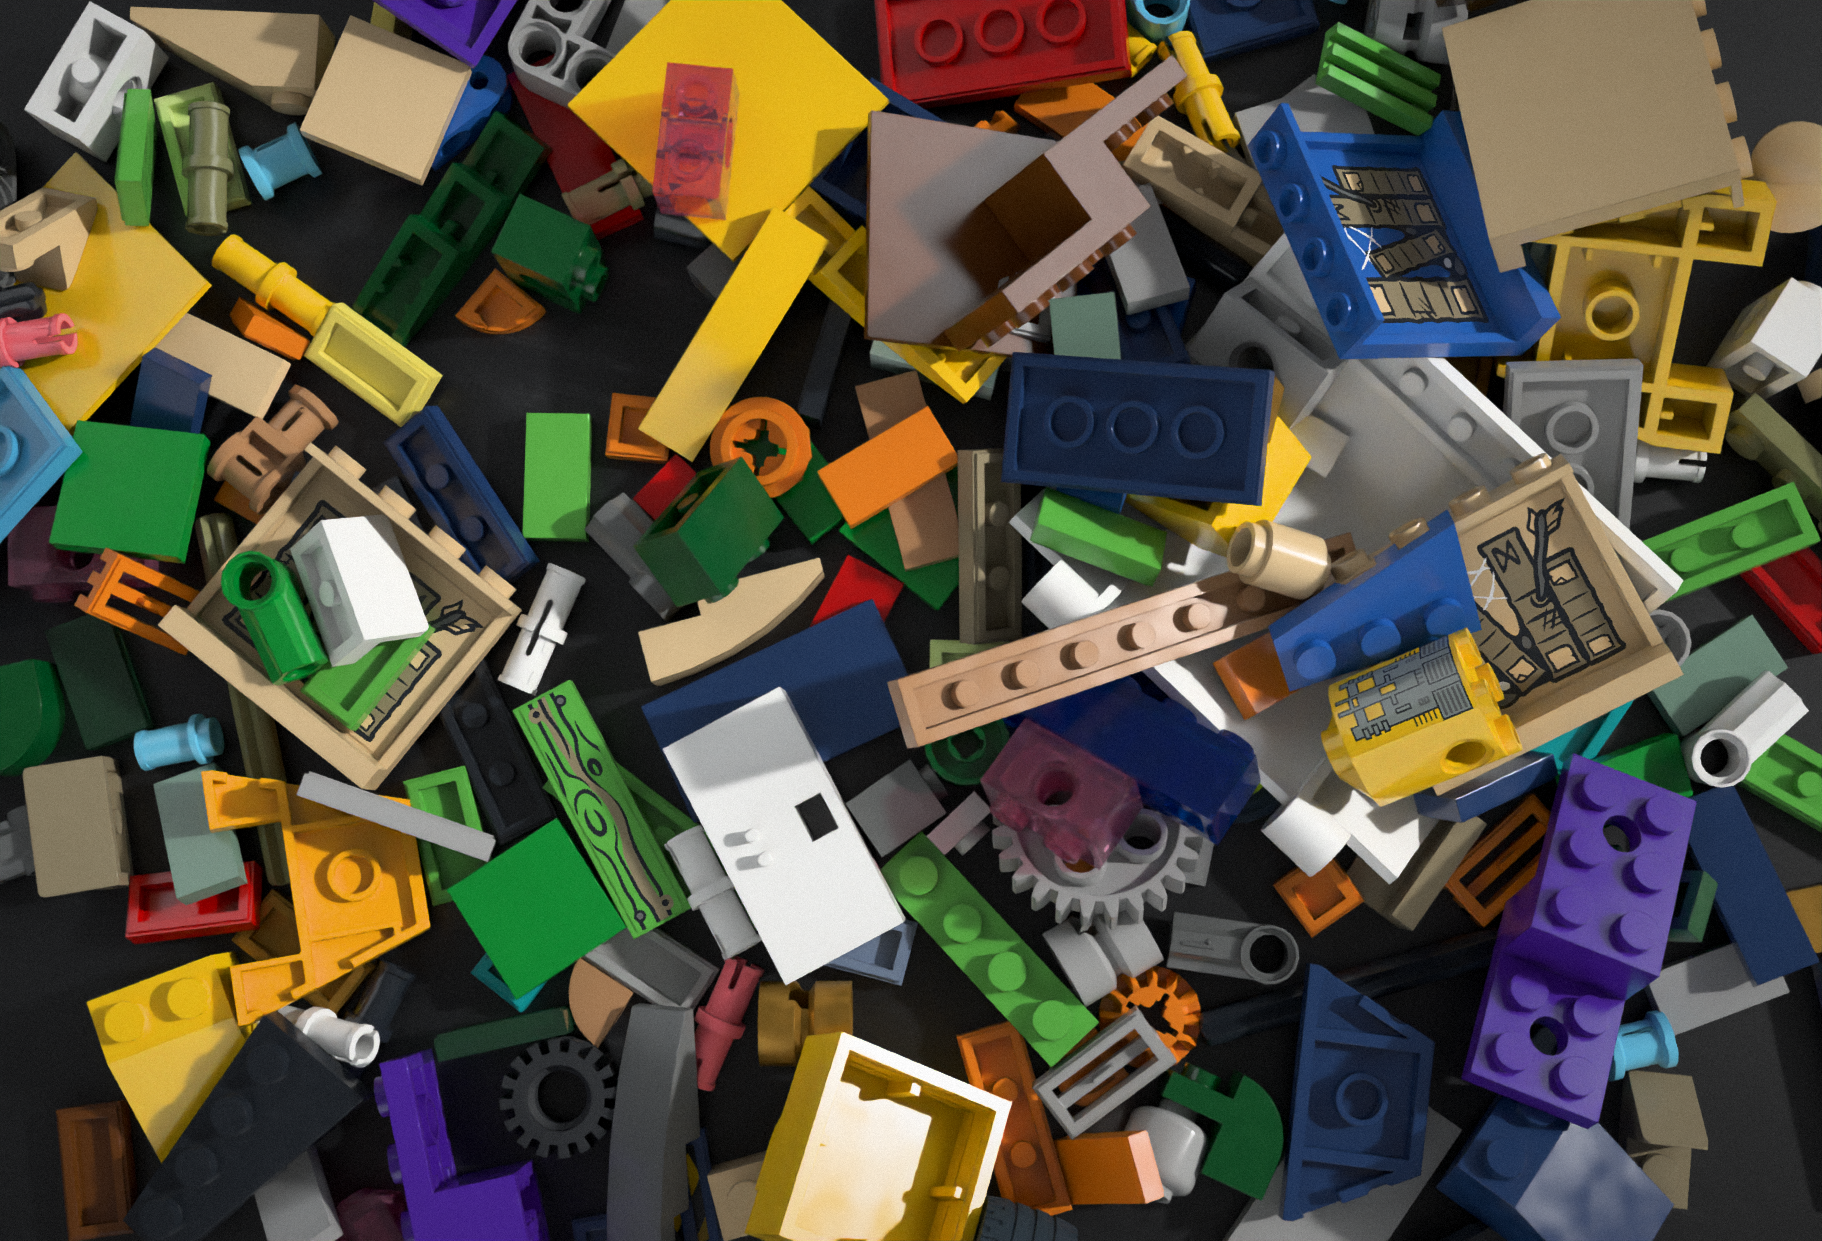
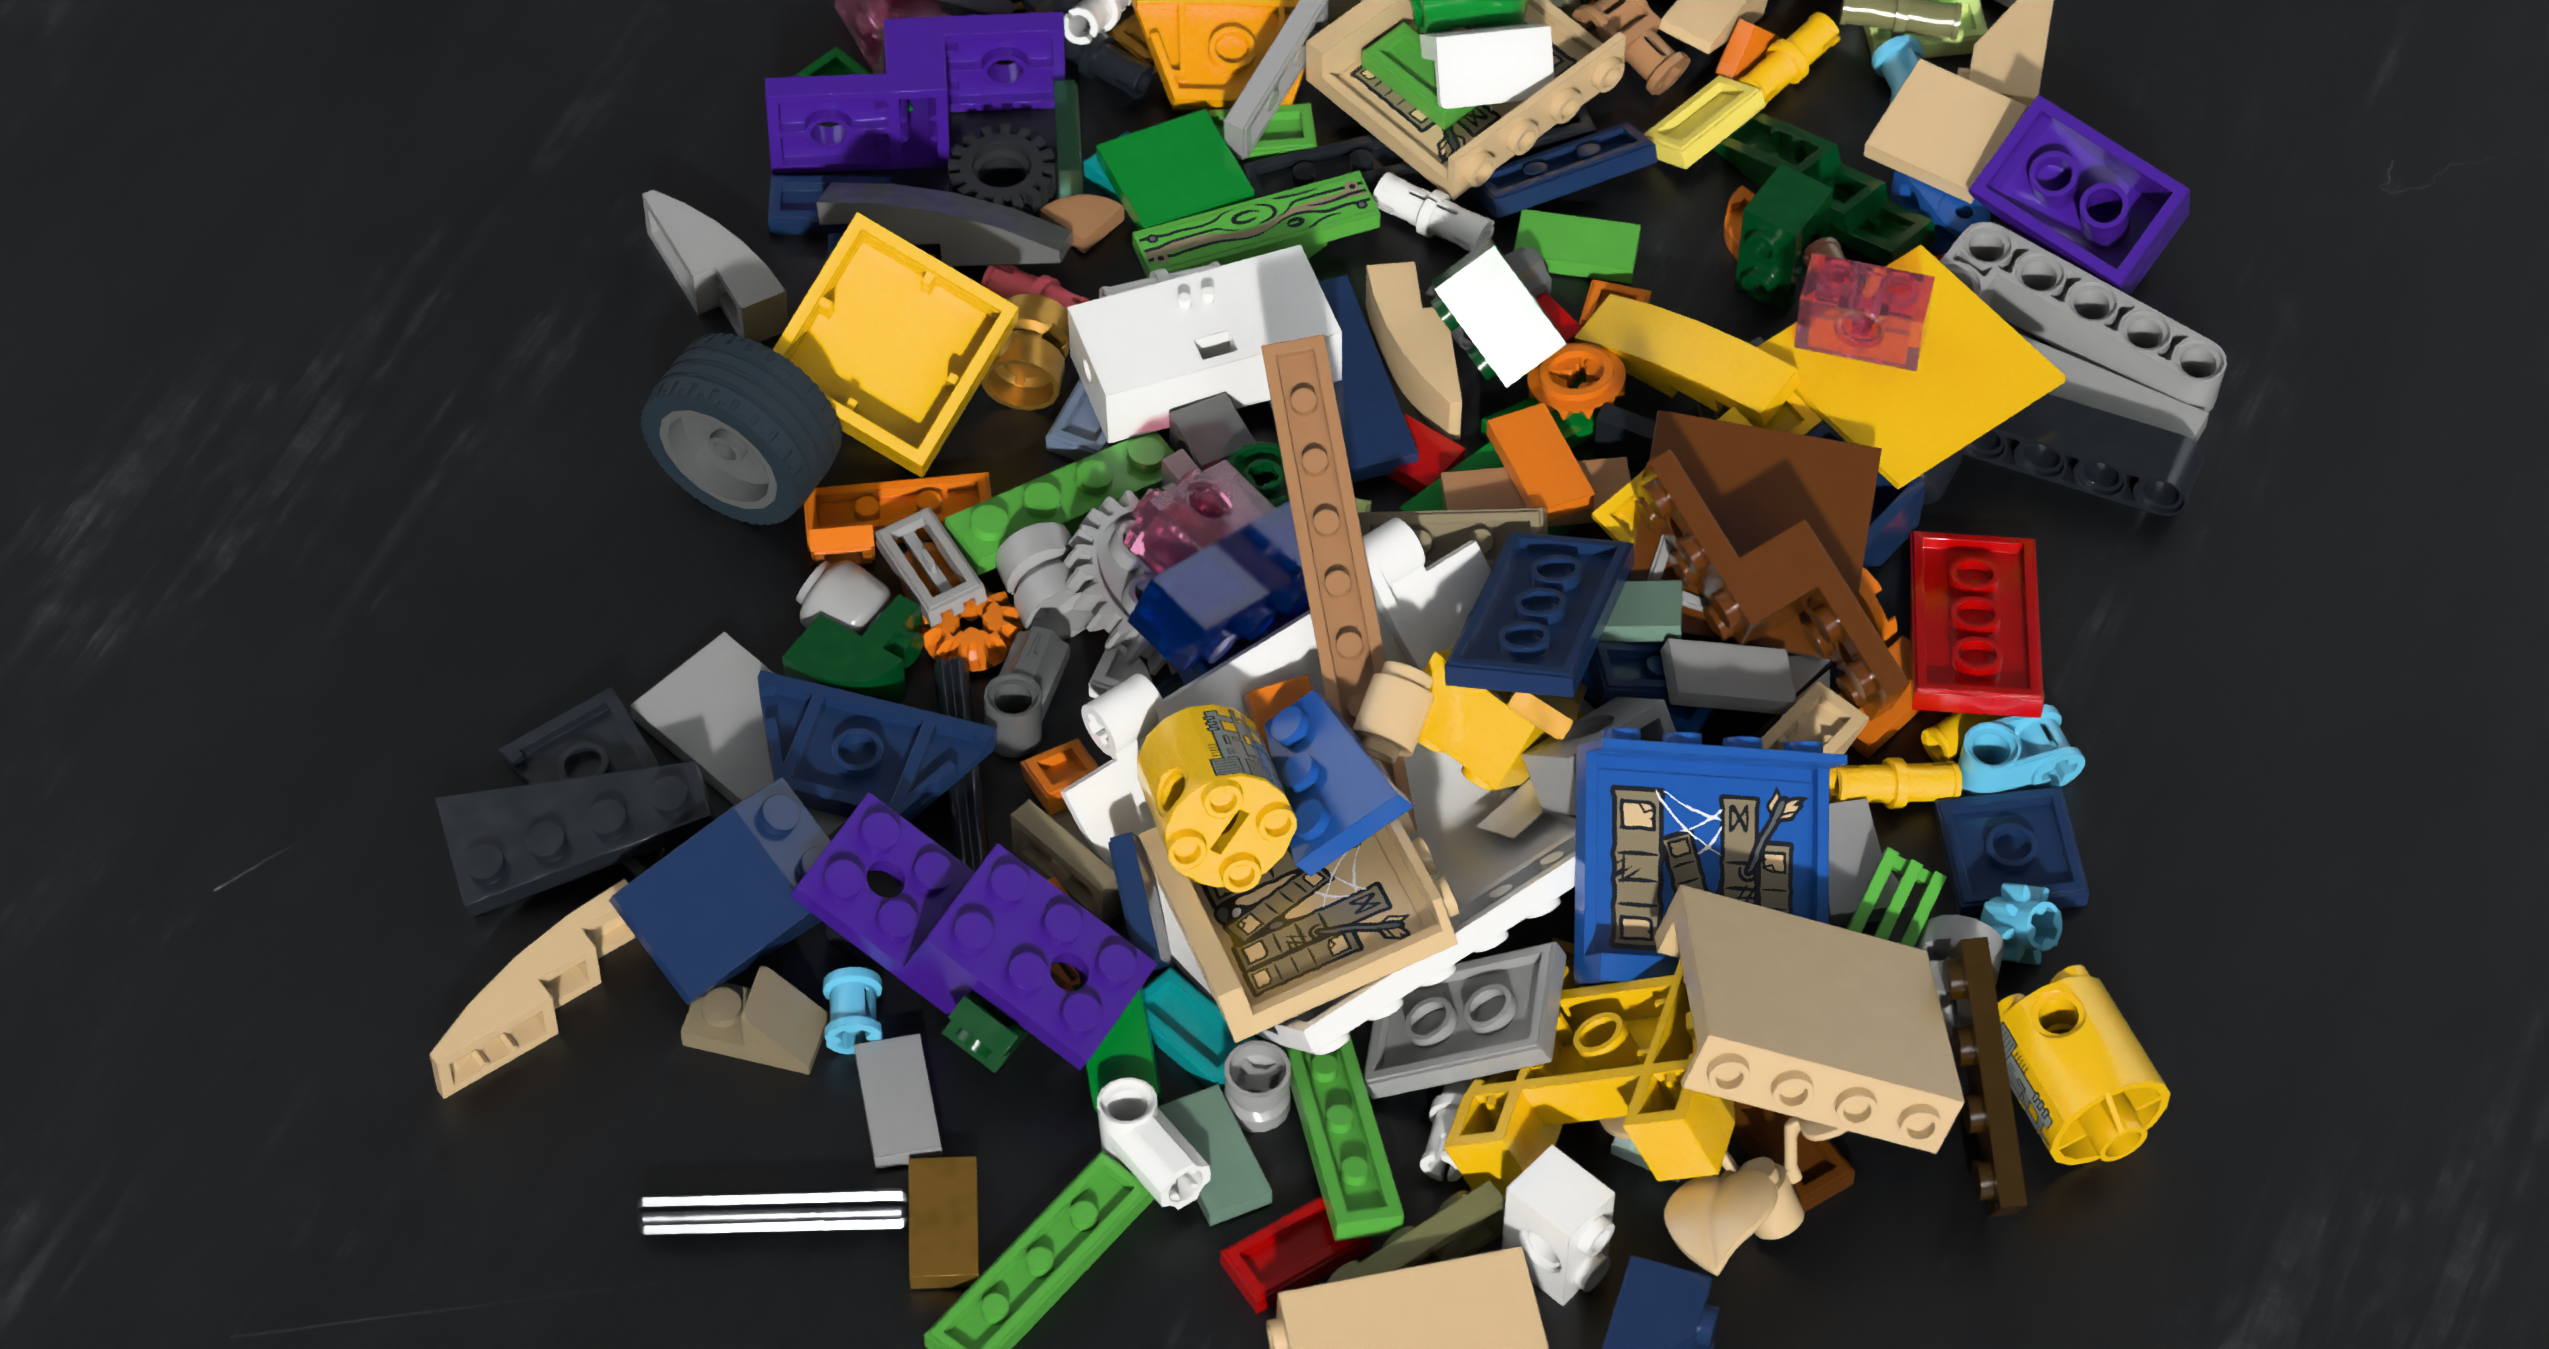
camera: 100 degrees right, 30 degrees down
light grey tile [582,899,721,1011] -> none
bright green tile [1030,487,1167,587] -> none
dark blue tile [1687,786,1820,987] -> none

